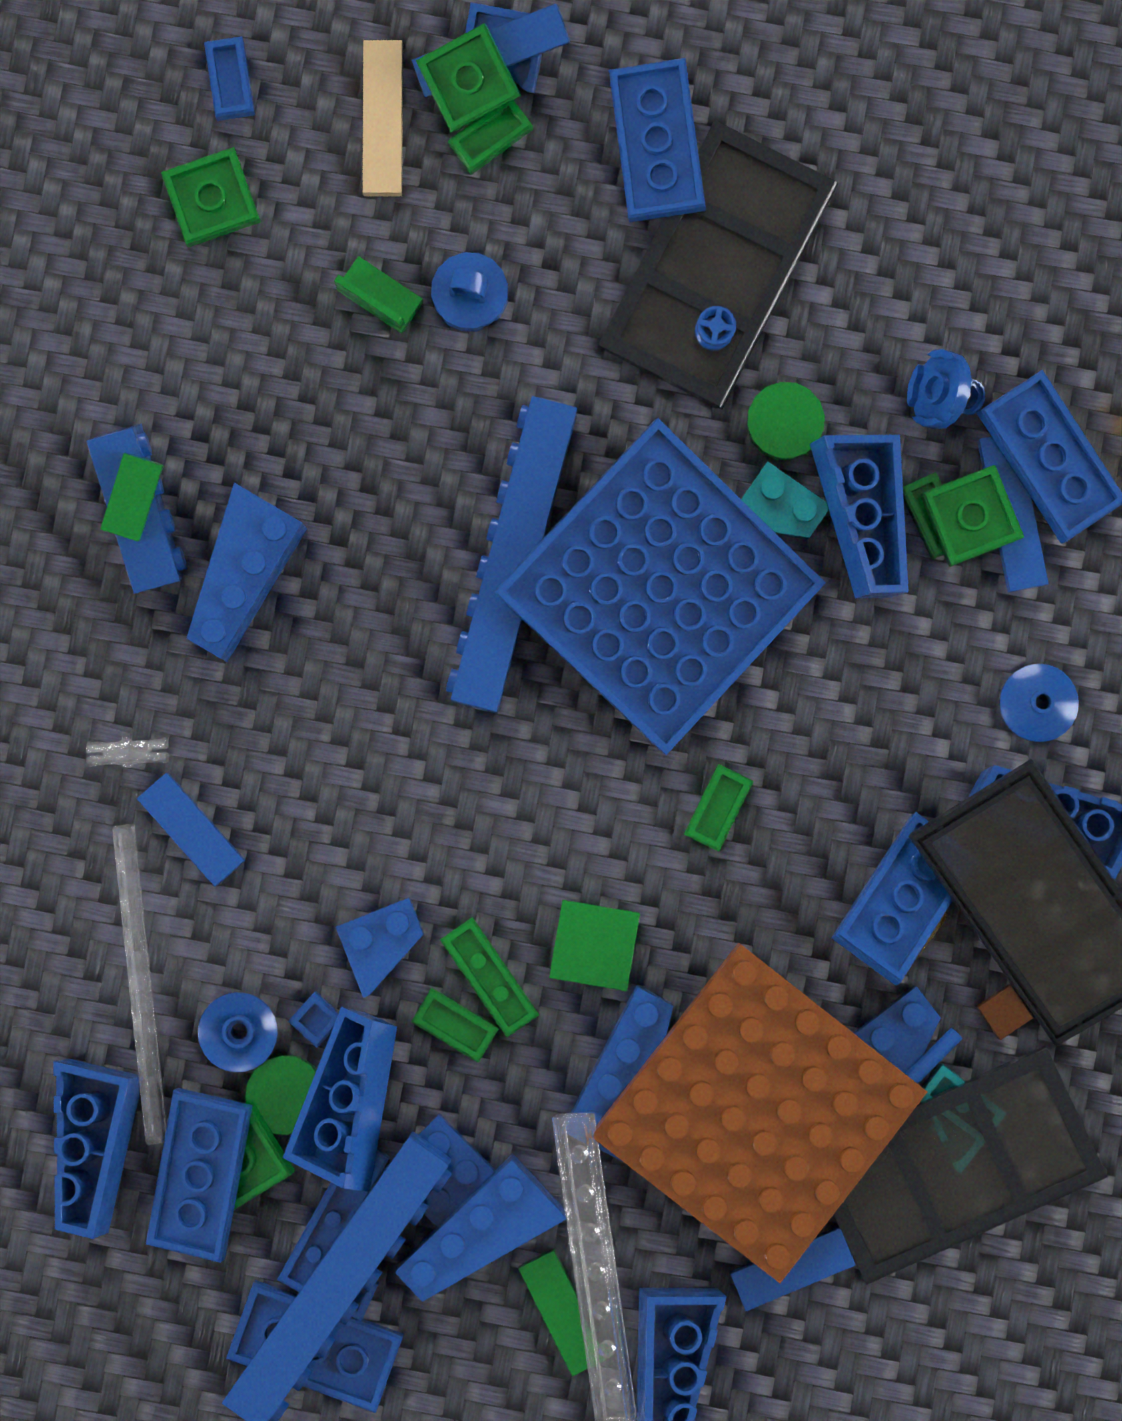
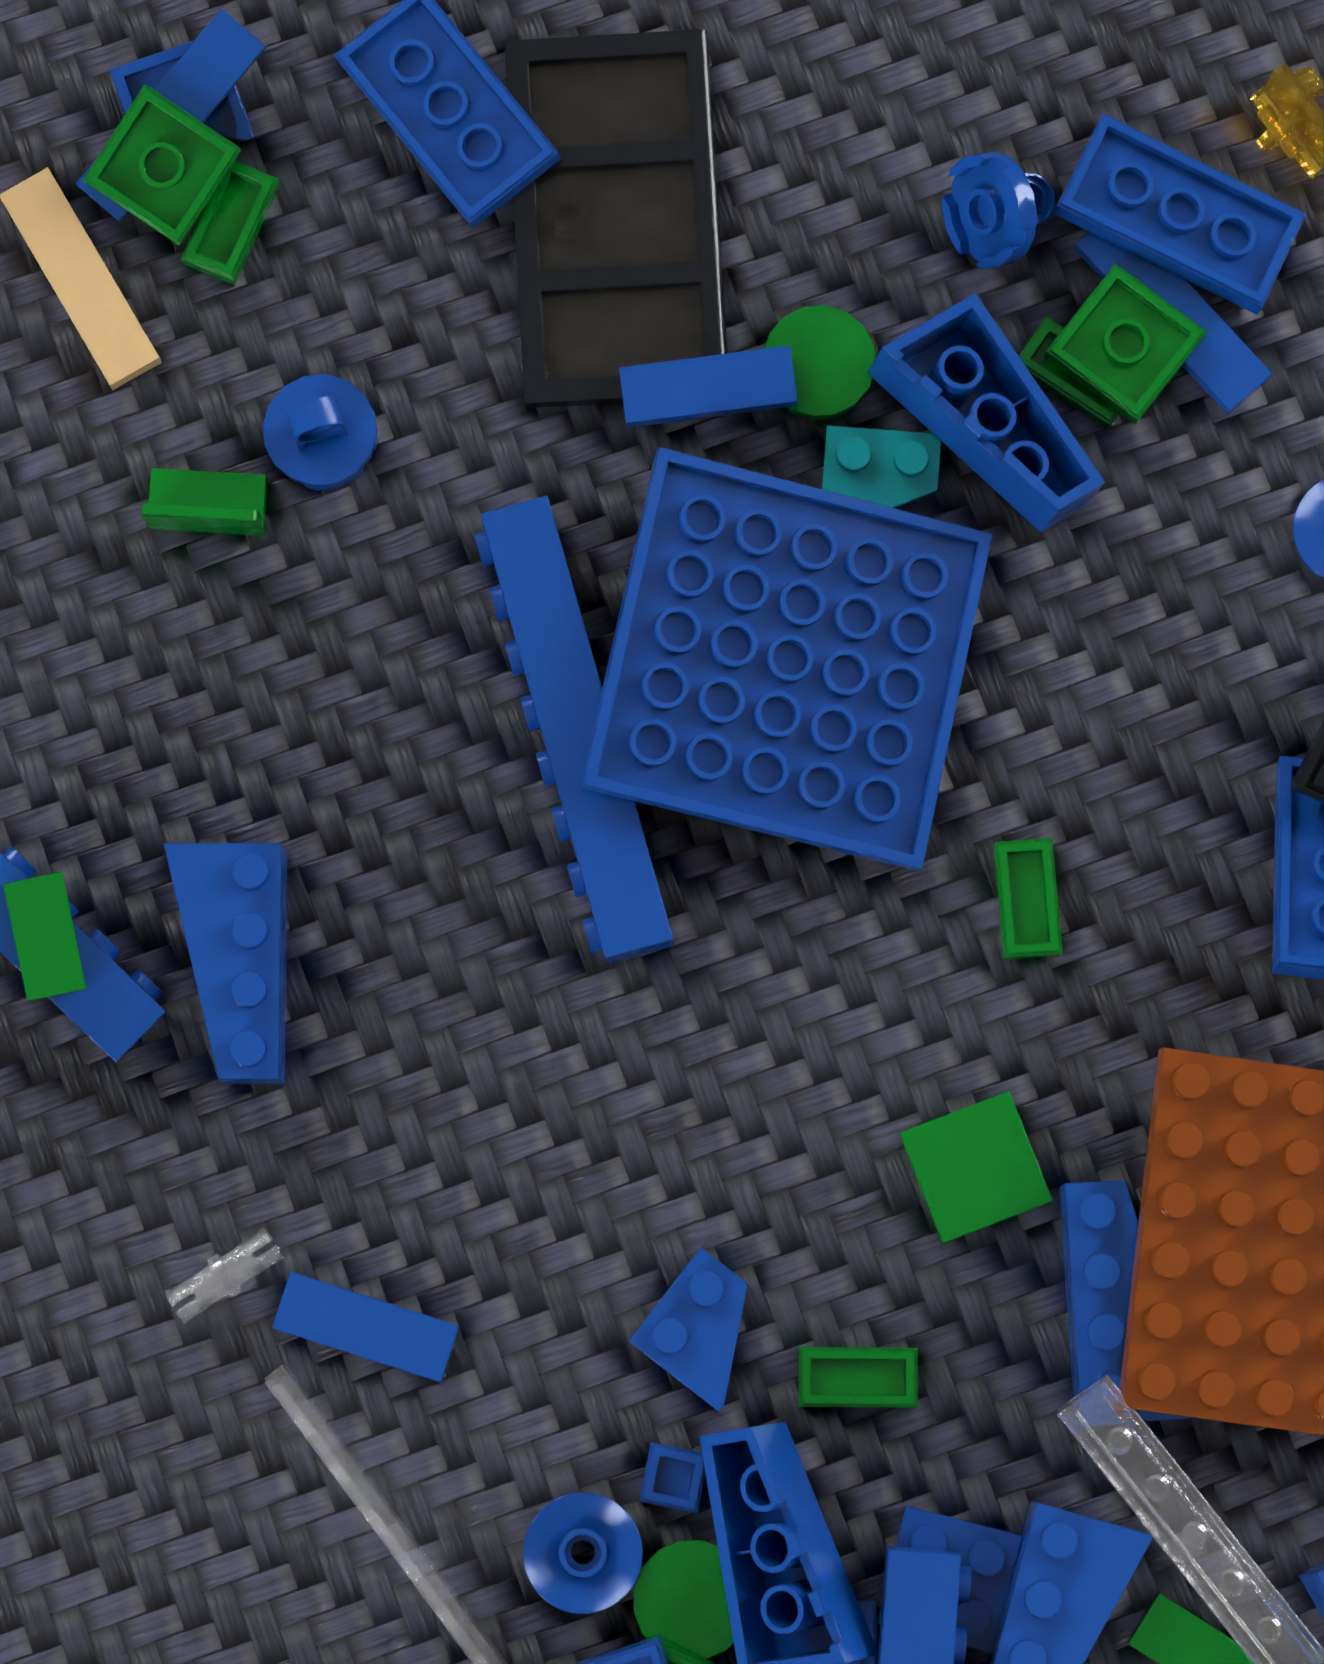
camera: 30 degrees left, 5 degrees down
green tile [440,917,540,1037] -> none
blue wheel [695,306,736,351] -> none
none -> blue tile [619,345,798,428]

